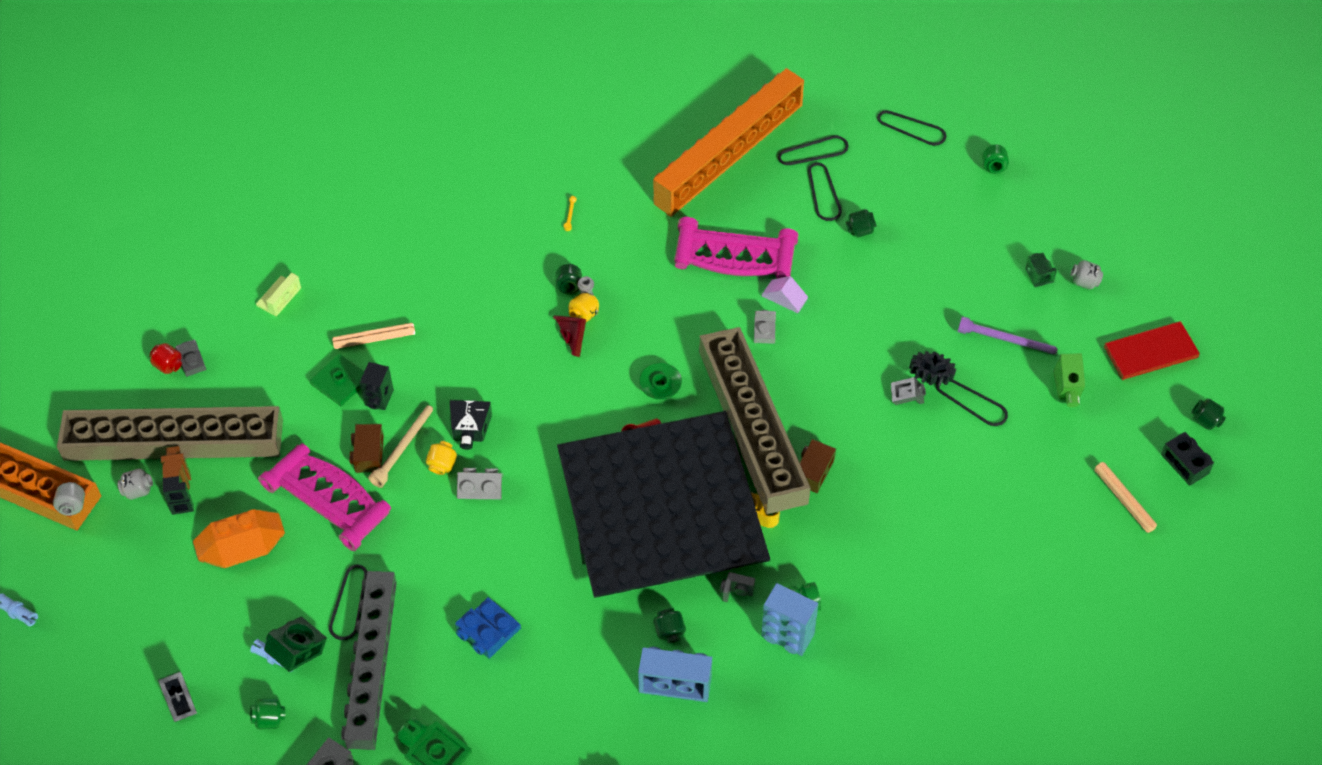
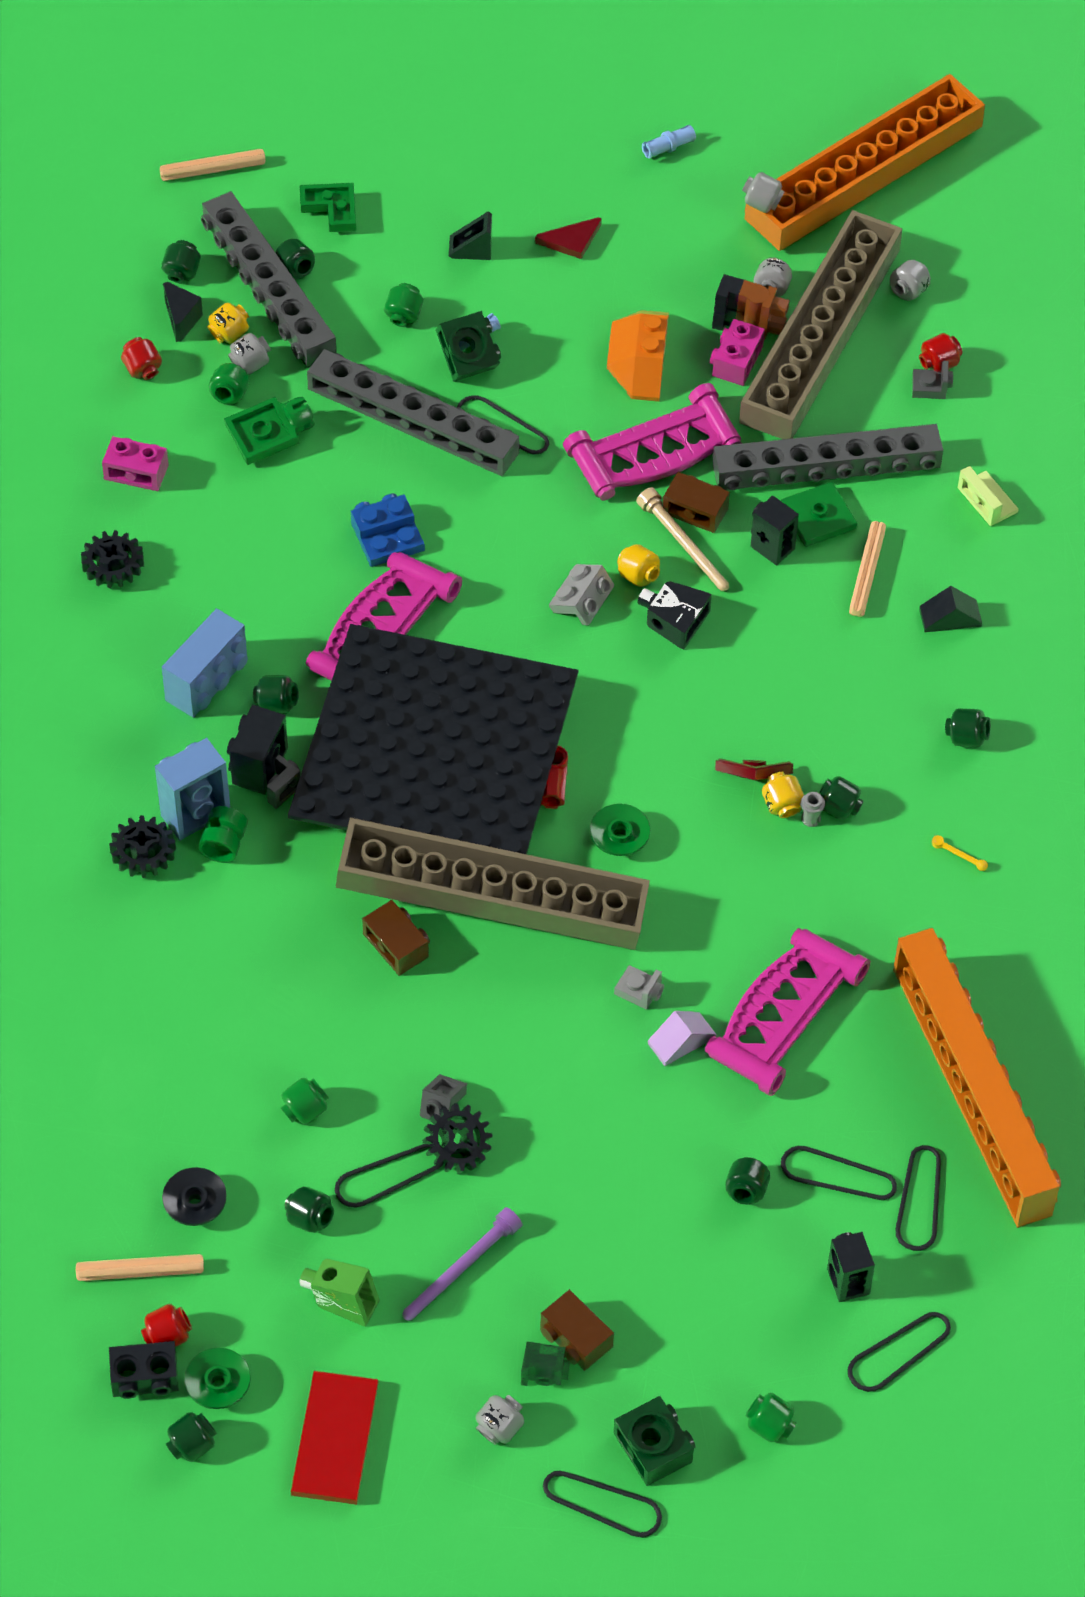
camera: 115 degrees right, 0 degrees up
none -> black gear [109,815,176,878]
none -> red head [141,1304,192,1347]
none -> black dish [162,1167,227,1226]
none -> green dish [185,1348,251,1409]
none -> black brick [227,704,288,795]
none -> green head [281,1078,329,1125]
none -> dark green head [285,1186,334,1233]
none -> dark pink piece [306,552,462,681]
none -> dark red tile [535,217,602,259]
none -> reddish brown brick [540,1289,614,1371]
none -> black piece [543,1471,662,1537]
none -> dark green brick [614,1396,695,1486]
none -> dark pink brick [710,319,765,386]
none -> dark grey brick [713,424,943,490]
none -> black brick [827,1232,875,1302]
none -> light grey head [890,260,931,301]
none -> black slope [919,586,982,632]
none -> dark green head [945,708,991,747]

